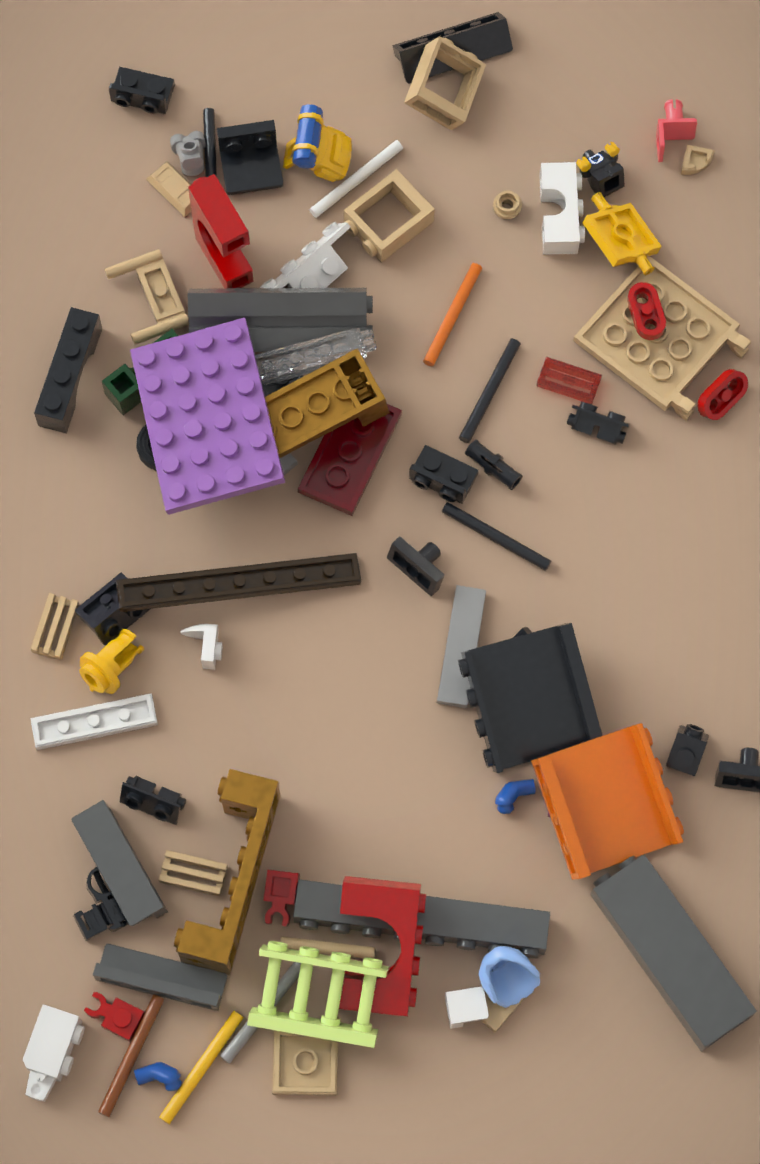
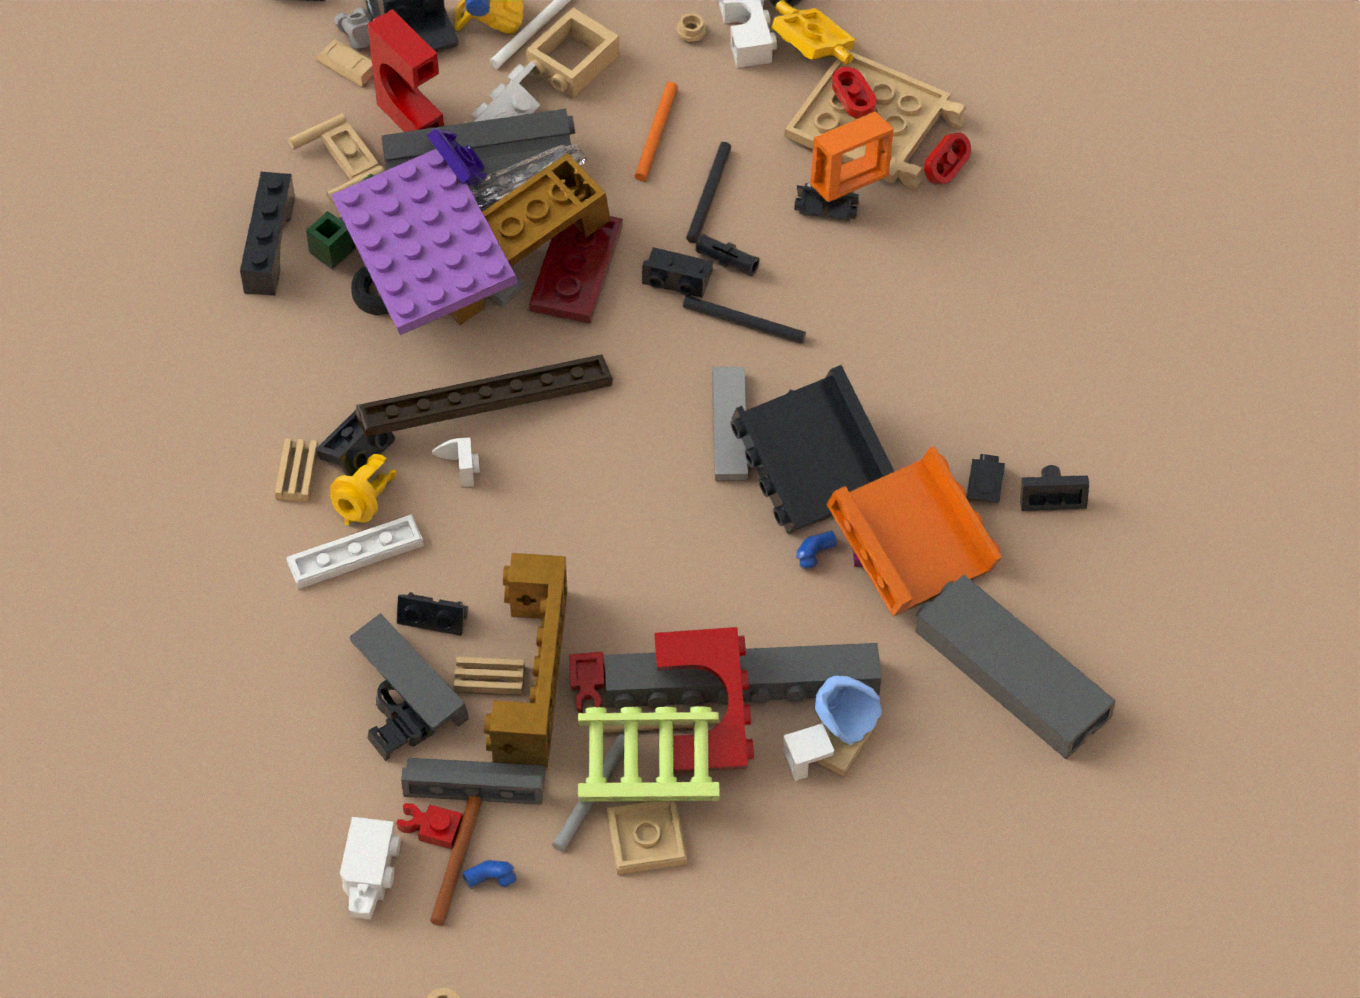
camera: 10 degrees left, 15 degrees down
yellow bar [159,1010,244,1124] -> none
black tile [387,536,445,596] -> none
clear red tile [536,357,602,404] -> none
none -> dark purple tile [427,128,487,186]
none -> orange window [810,112,894,202]

